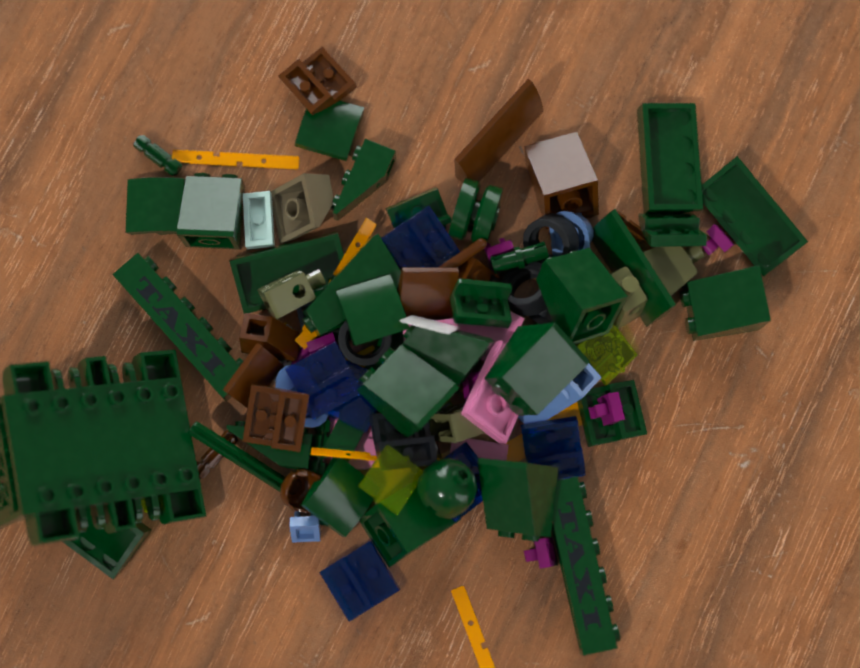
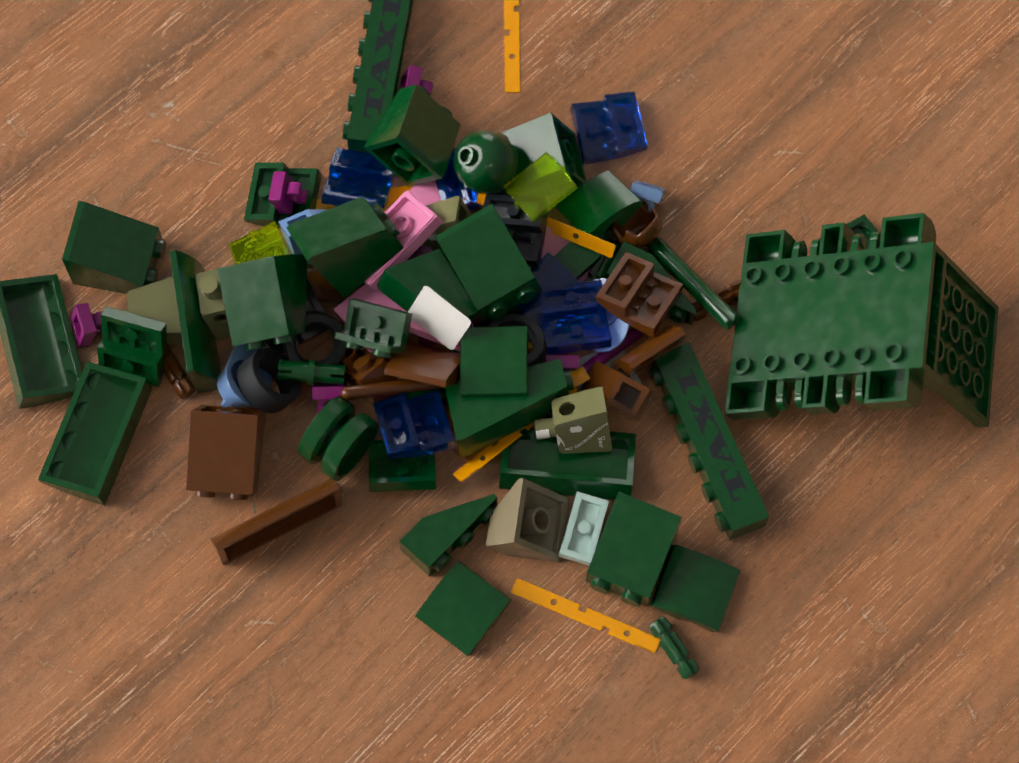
camera: 160 degrees left, 10 degrees down
reddish brown slope [278,47,357,115] -> none

